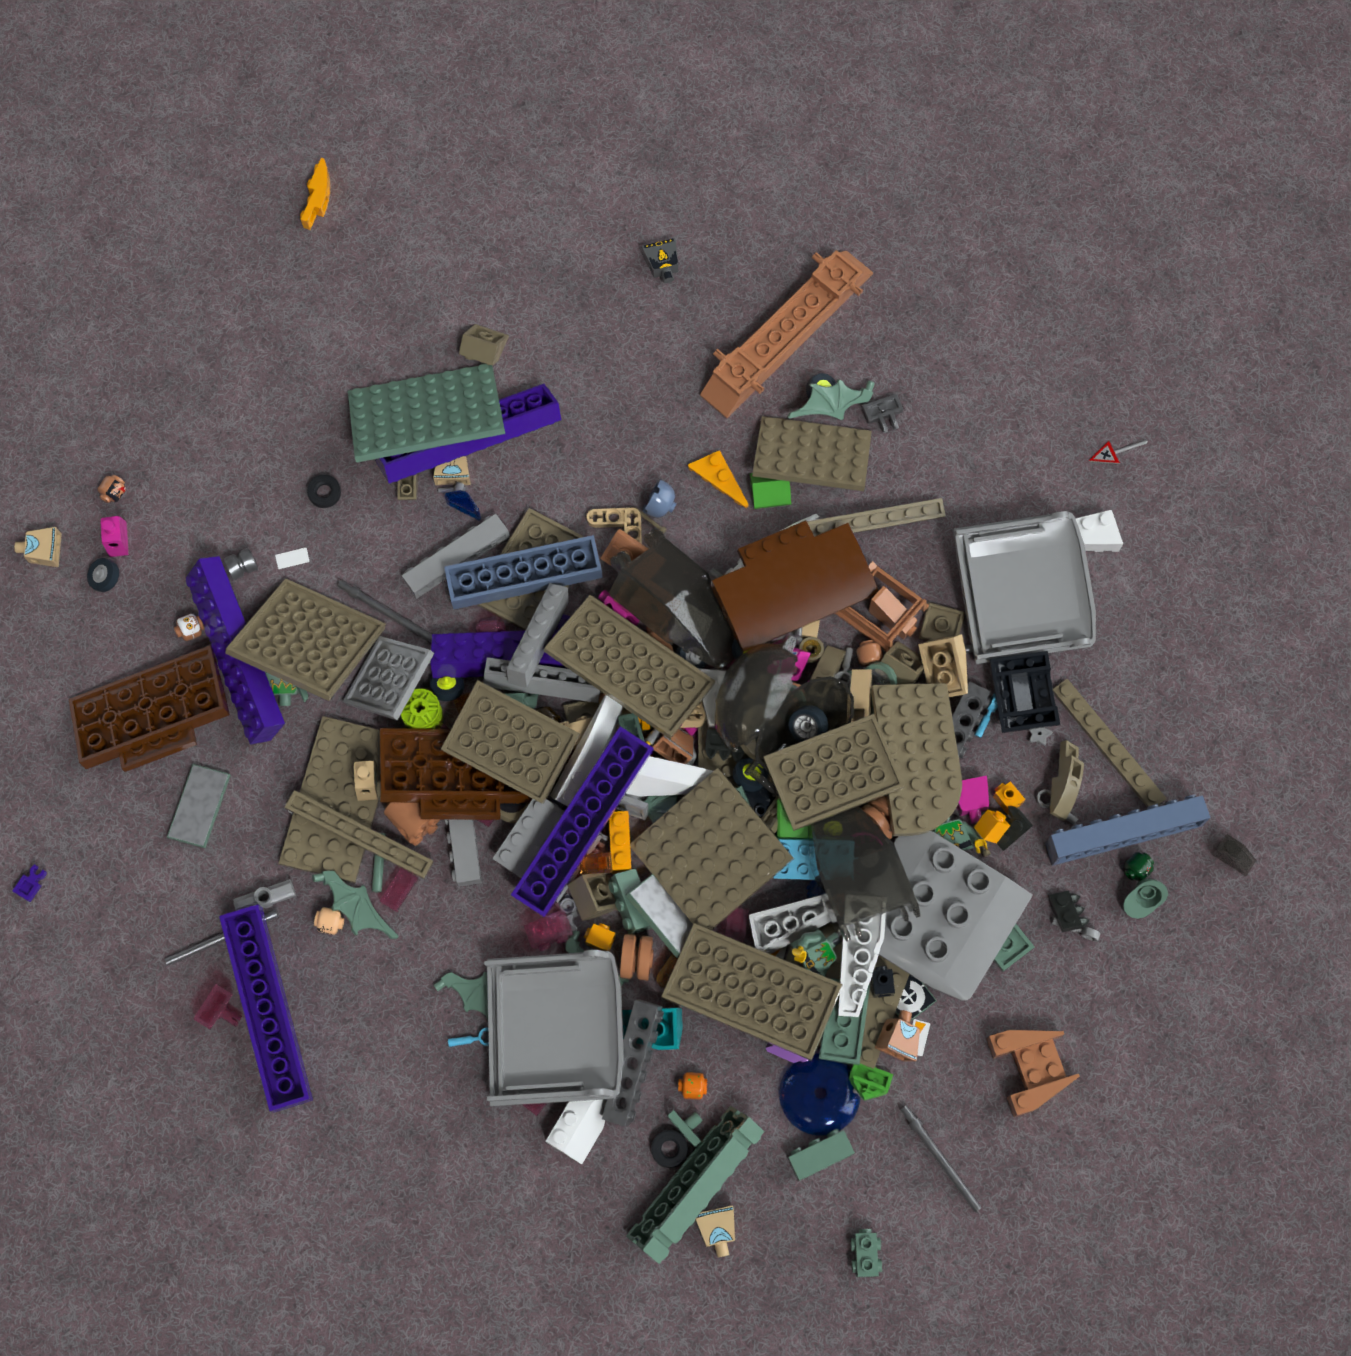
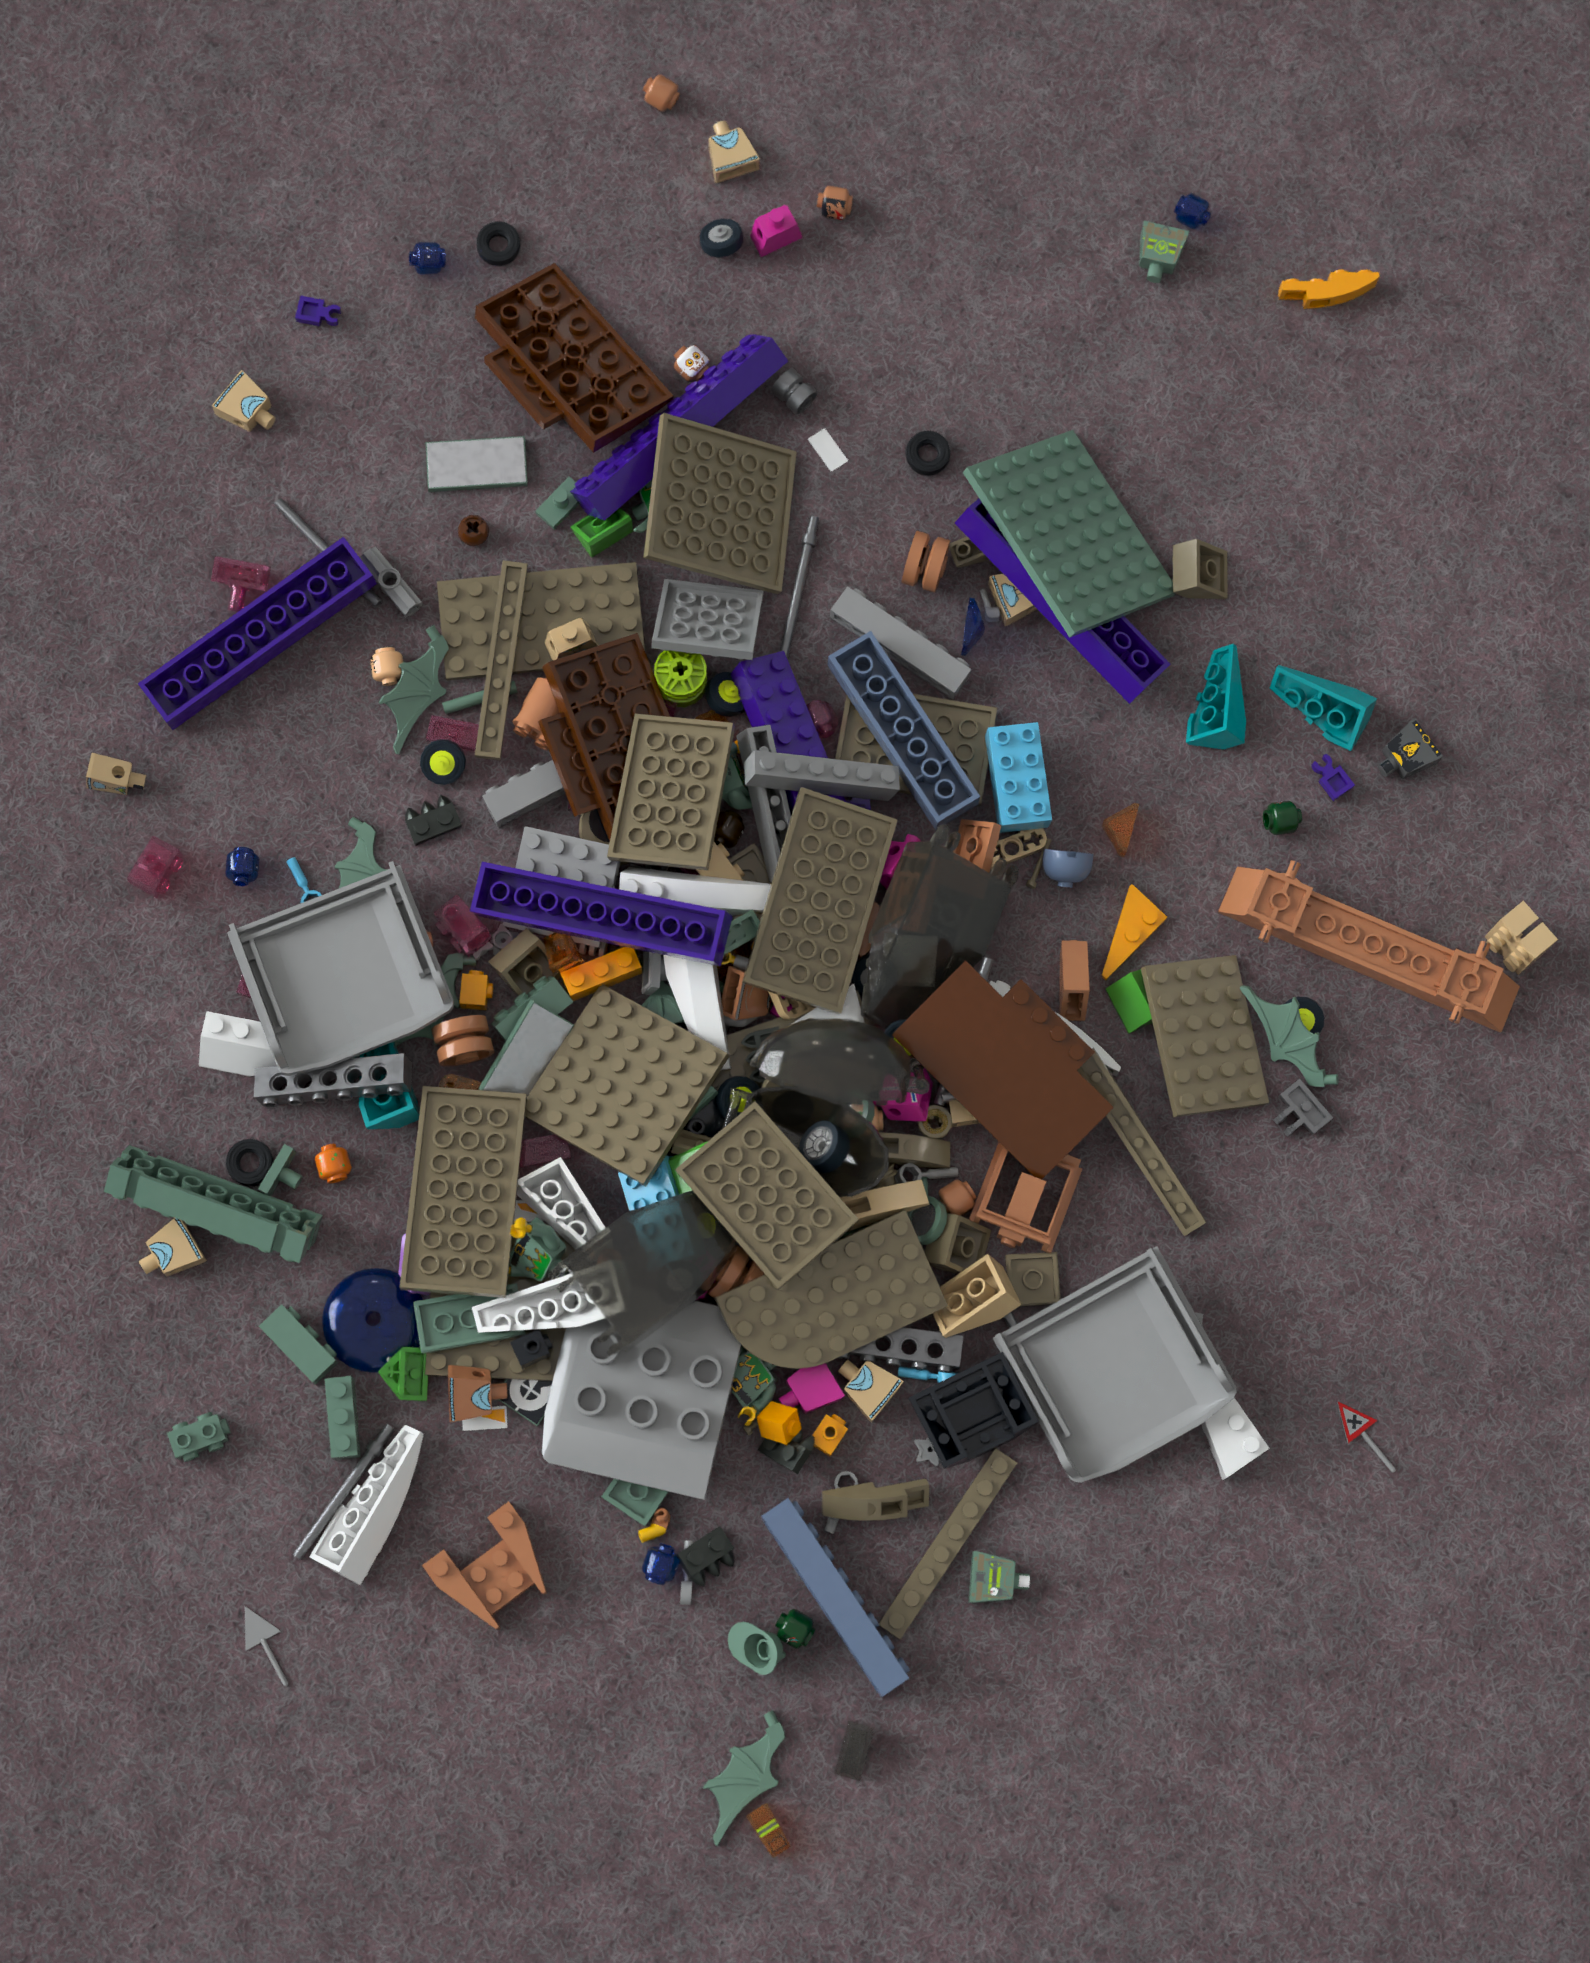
camera: 65 degrees right, 5 degrees up
none -> tan torso [86,753,146,795]
none -> clear pink brick [127,836,183,899]
none -> tan torso [212,370,276,431]
none -> clear blue head [225,847,260,887]
none -> light grey piece [245,1606,288,1686]
none -> white wedge [310,1425,424,1585]
none -> sand green brick [325,1376,361,1460]
none -> pearl dark grey plate [405,795,462,846]
none -> clear blue head [409,242,446,275]
none -> black wheel [420,739,466,785]
none -> reddish brown piece [458,515,489,546]
none -> black tyre [476,221,521,266]
none -> sand green tile [535,477,579,529]
none -> bright green slope [570,508,633,558]
none -> arm [638,1508,670,1543]
none -> clear blue head [642,1543,680,1585]
none -> sand green animal [703,1710,785,1846]
none -> clear orange leg [746,1803,791,1858]
none -> tan torso [838,1360,904,1423]
none -> nougat wheel [901,530,951,593]
none -> torso [968,1551,1030,1603]
none -> medium azure brick [985,722,1052,833]
none -> nougat slope [1059,940,1090,1021]
none -> clear orange slope [1101,803,1139,857]
none -> sand green torso [1139,221,1189,283]
none -> clear blue head [1174,193,1212,230]
none -> teal wedge [1186,643,1246,749]
none -> dark green head [1263,801,1302,835]
none -> teal wedge [1270,665,1377,751]
none -> dark purple plate [1311,754,1355,802]
none -> tan piece [1485,901,1558,975]

